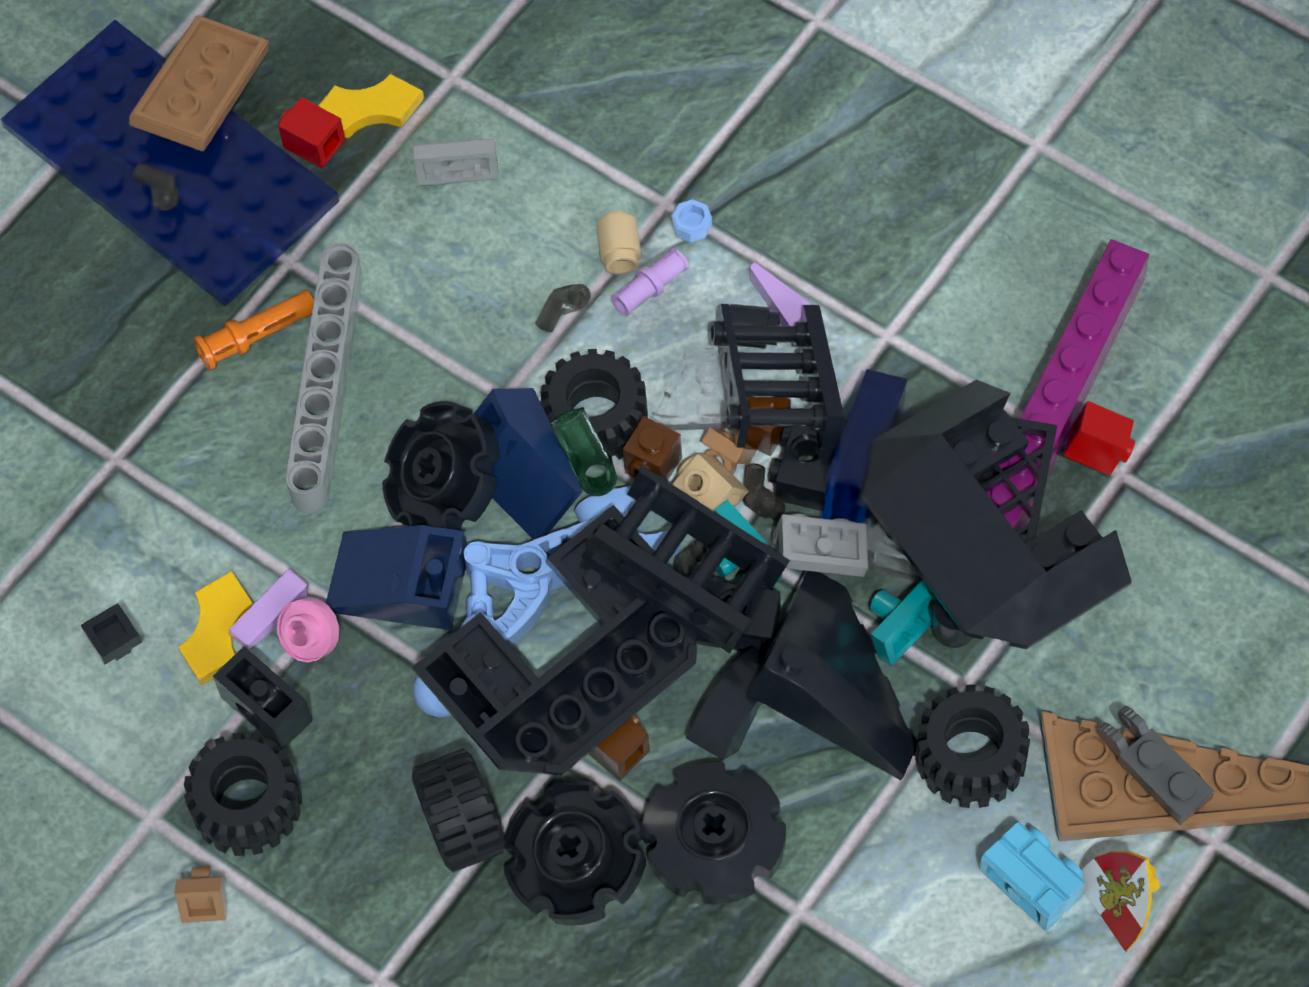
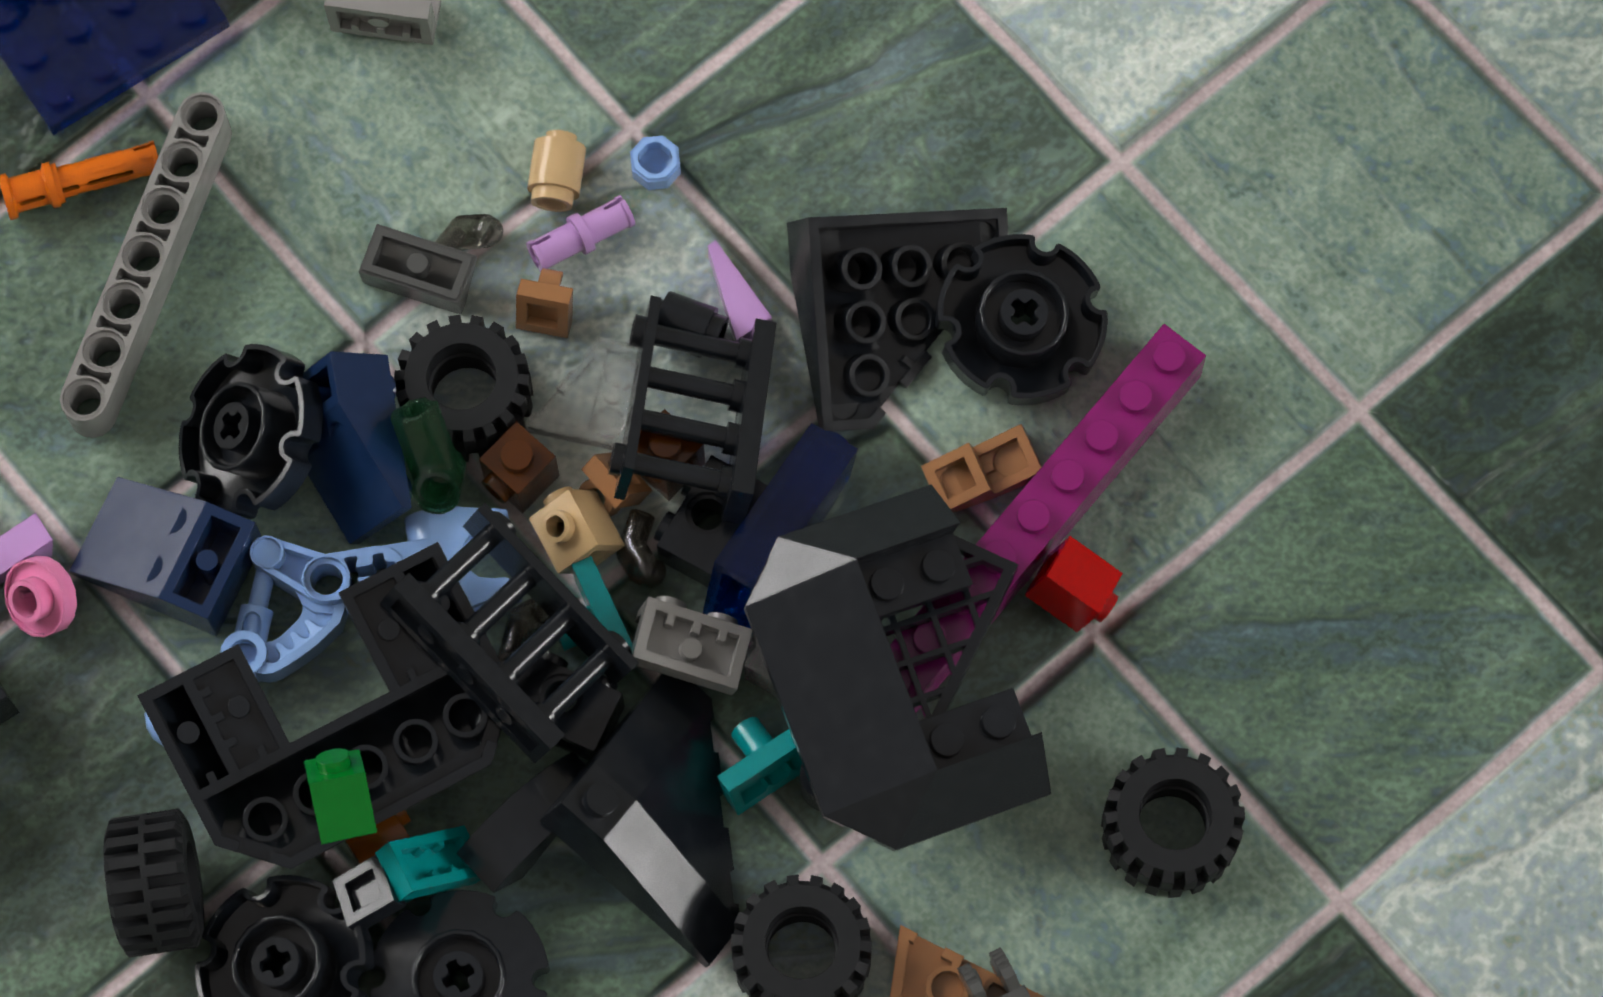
camera: 10 degrees right, 10 degrees up
none -> green brick [304,748,377,845]
none -> tile [332,855,406,932]
none -> dark grey slope [359,224,477,314]
none -> teal tile [375,825,481,903]
none -> medium nougat tile [516,268,573,338]
none -> black slope [787,208,1009,432]
none -> medium nougat slope [921,424,1042,513]
none -> black piece [935,234,1108,405]
none -> black tyre [1101,747,1245,898]

